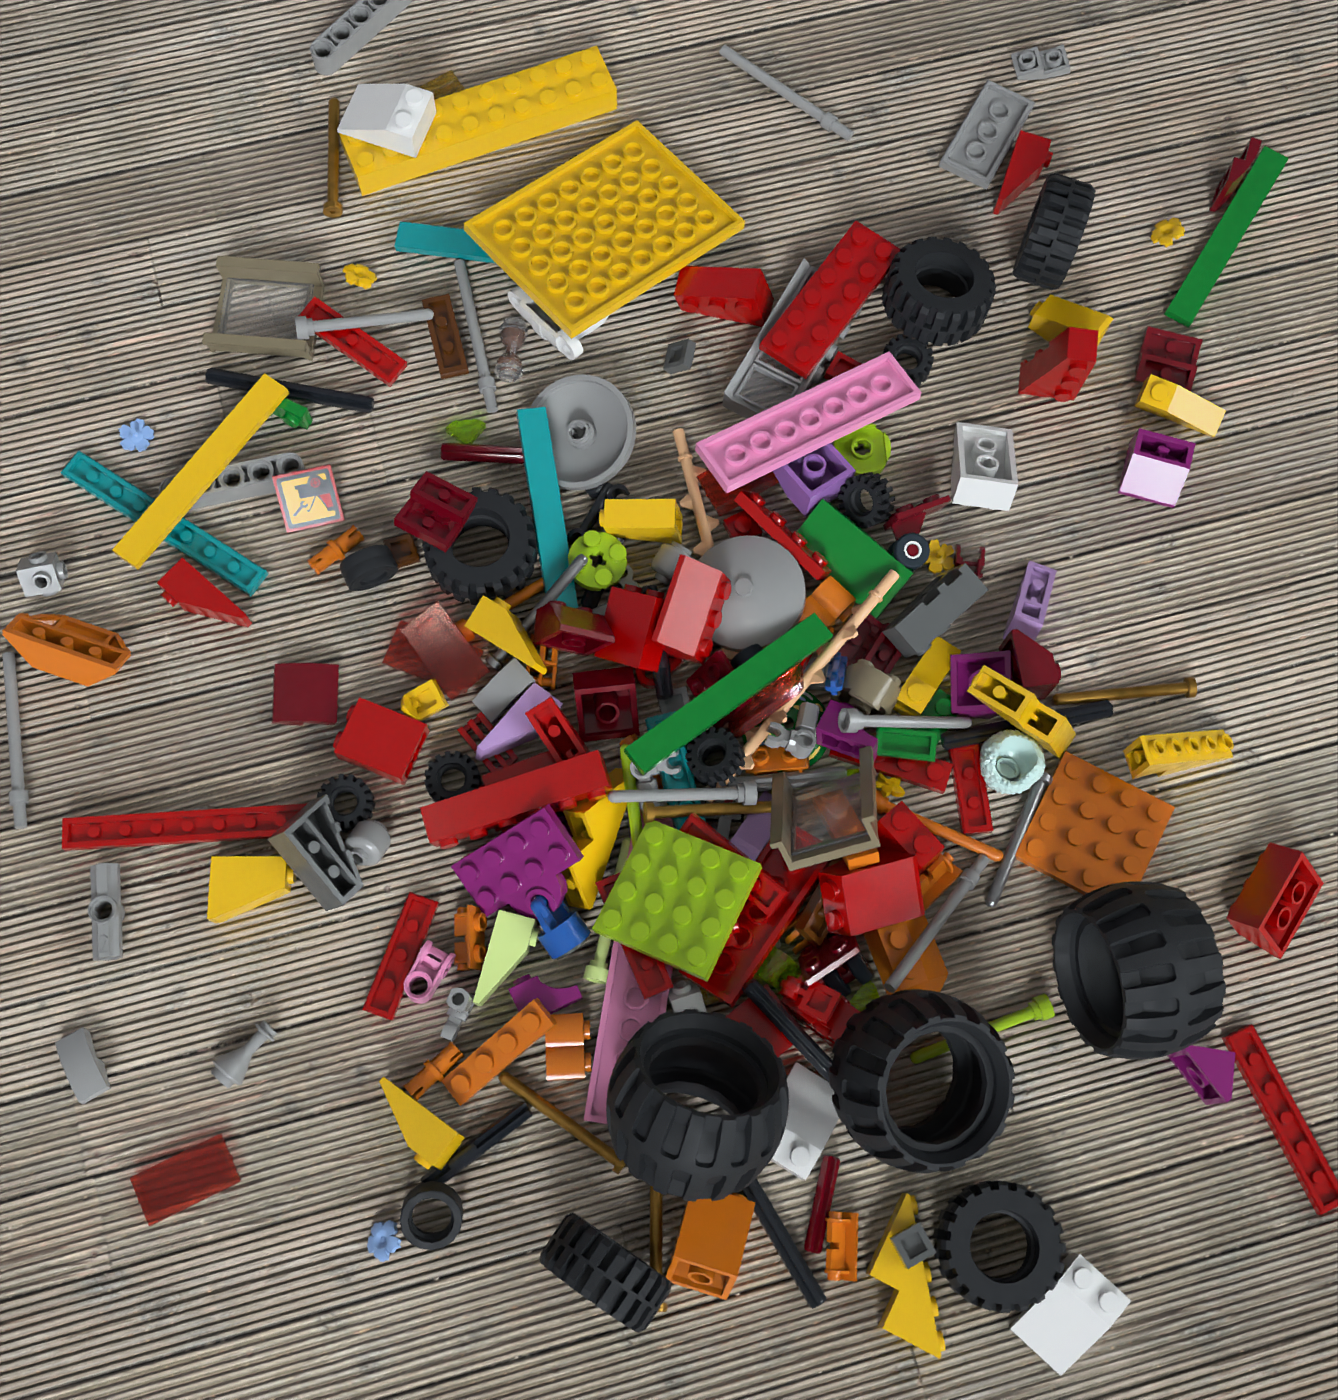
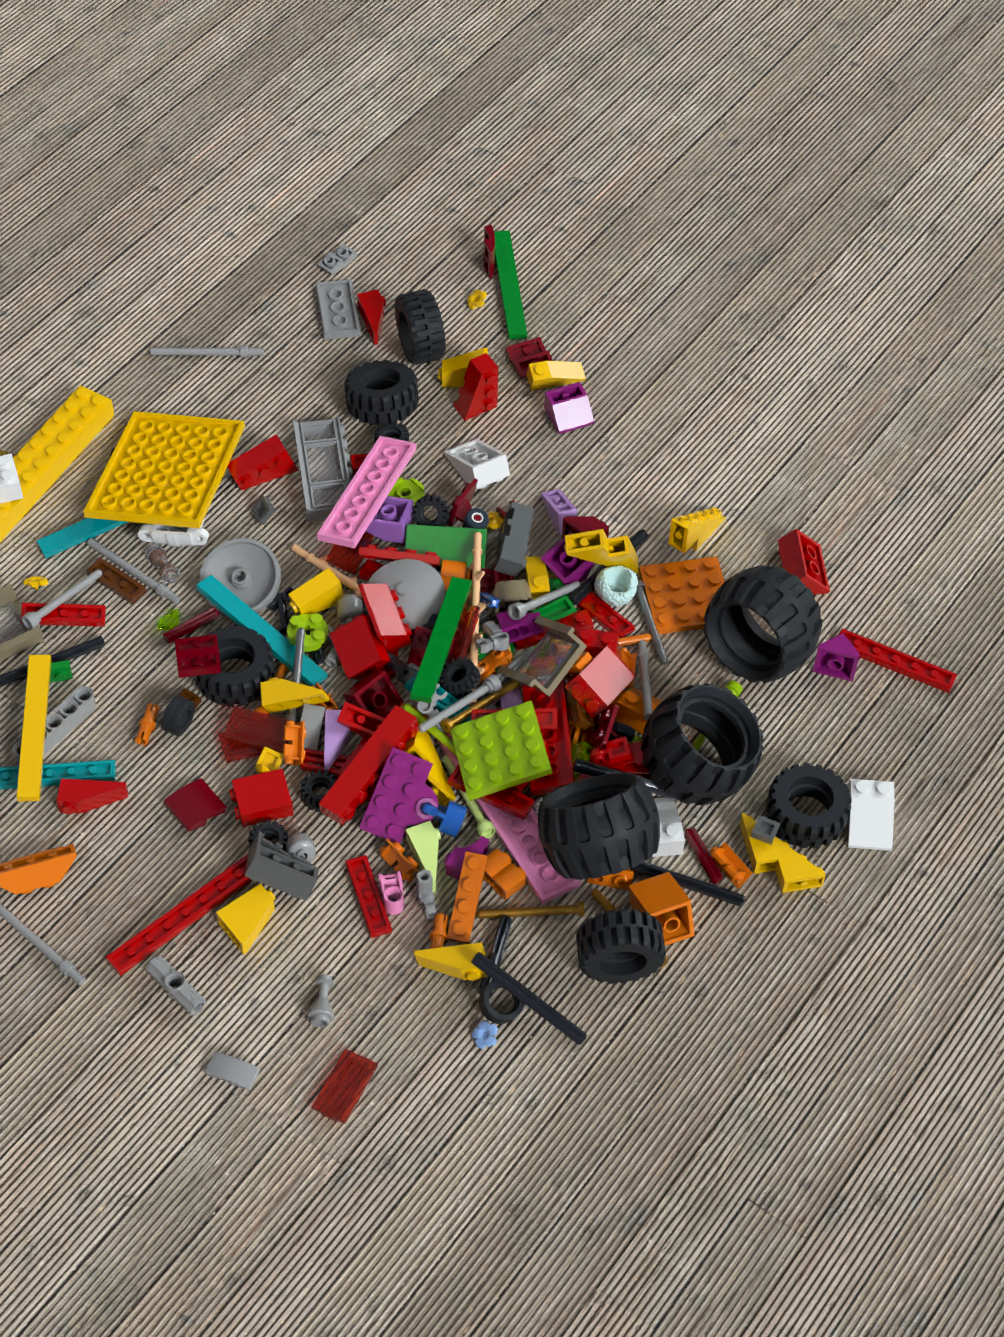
camera: 35 degrees left, 20 degrees down
piece [272,464,345,533] -> none
dark red slope [533,600,615,656] -> none
red plate [759,221,900,379] -> none
pearl gold bar [1052,677,1197,706] -> none
none -> orange hinge [282,721,306,766]
none -> black axle [471,952,587,1045]

